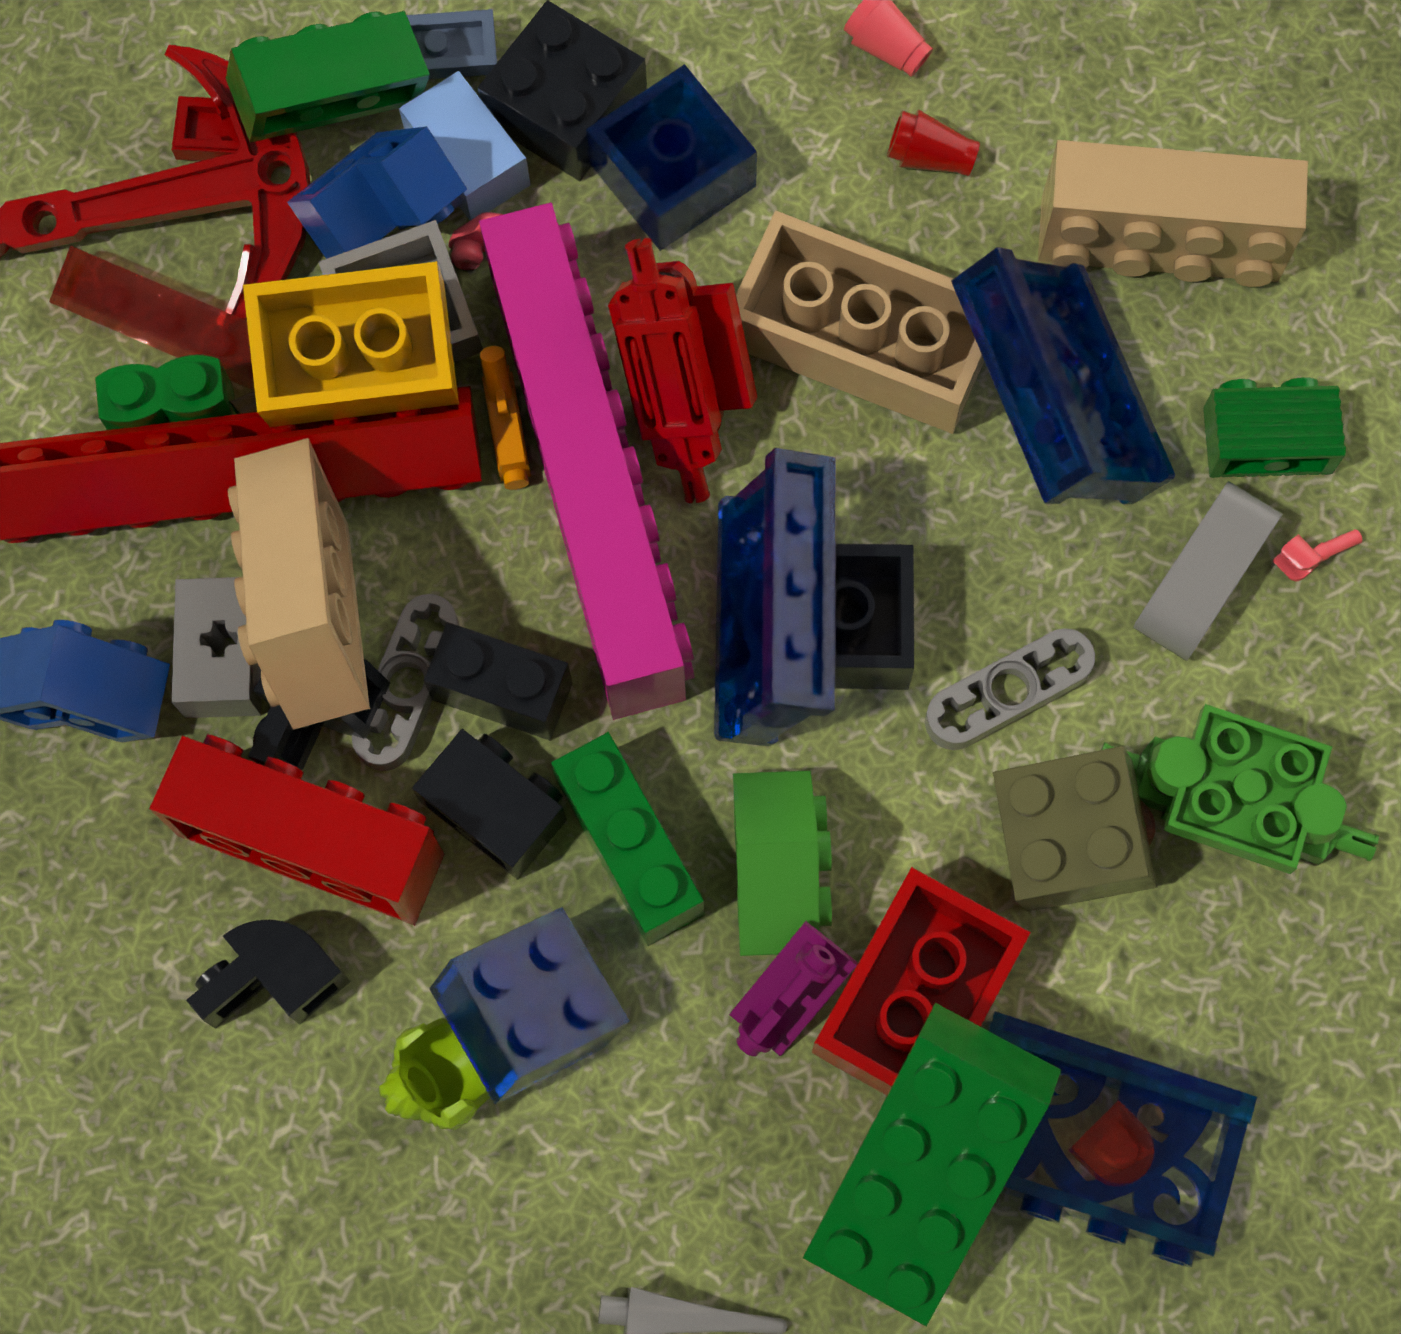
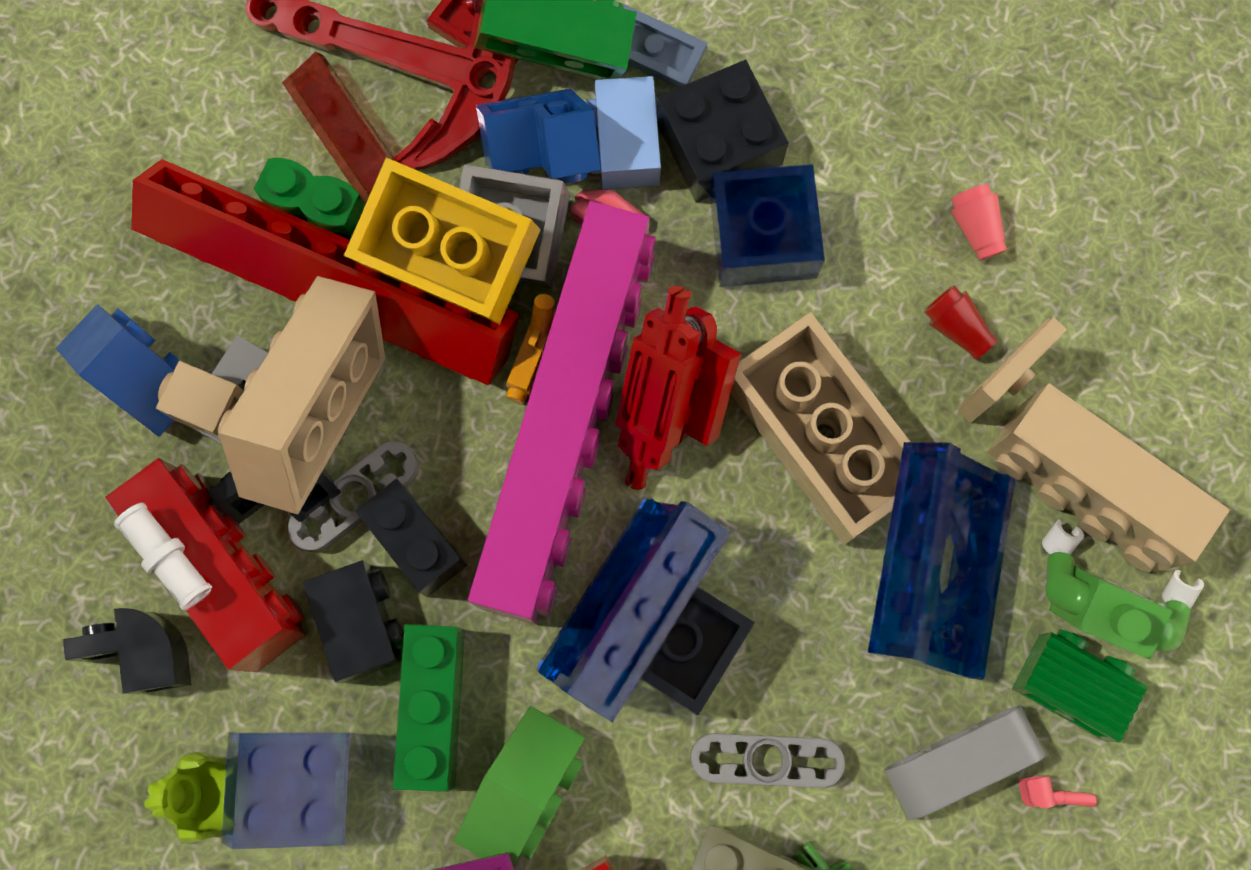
camera: 30 degrees right, 5 degrees up
none -> white pin [114,502,213,610]
none -> tan brick [156,361,244,439]
none -> tan plate [958,317,1067,423]
none -> bright green torso [1042,519,1204,659]

